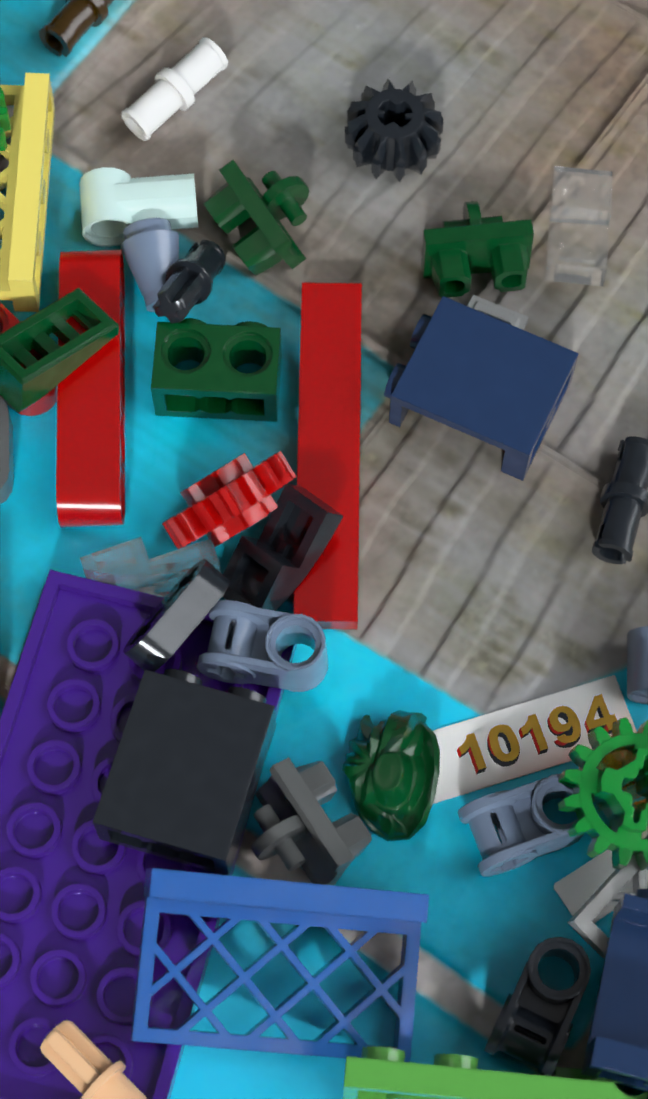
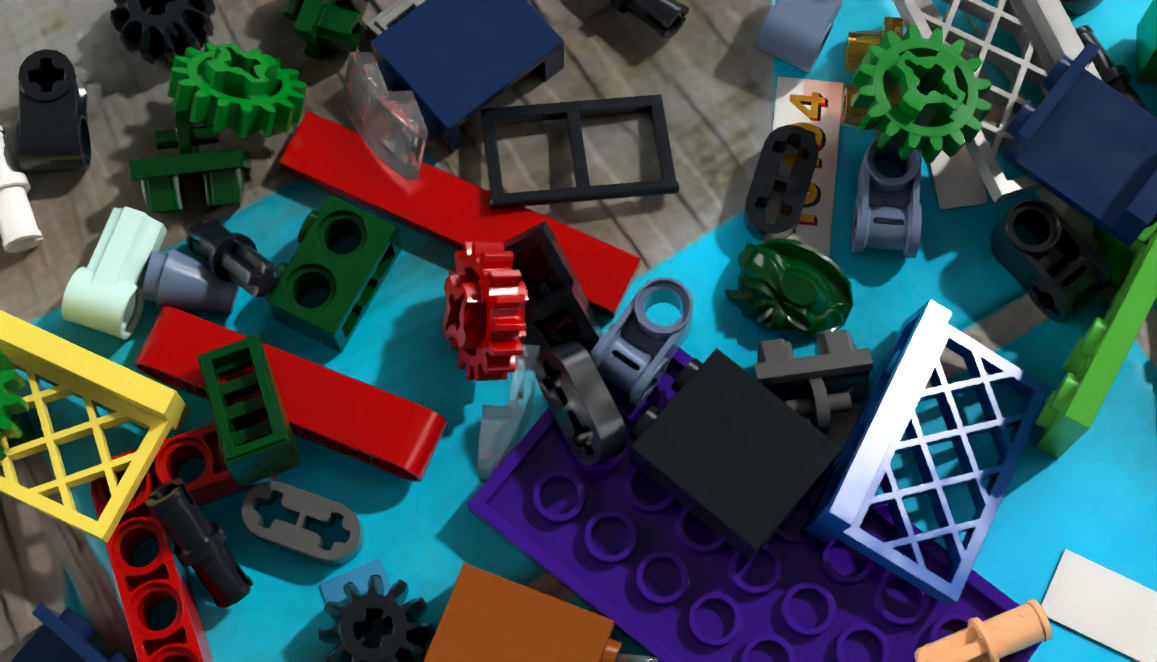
camera: 65 degrees left, 5 degrees up
none -> black piece [16,49,91,174]
none -> green gear [167,43,307,138]
none -> clear slope [341,52,428,180]
none -> black window [480,94,679,209]
none -> black beam [743,125,819,242]

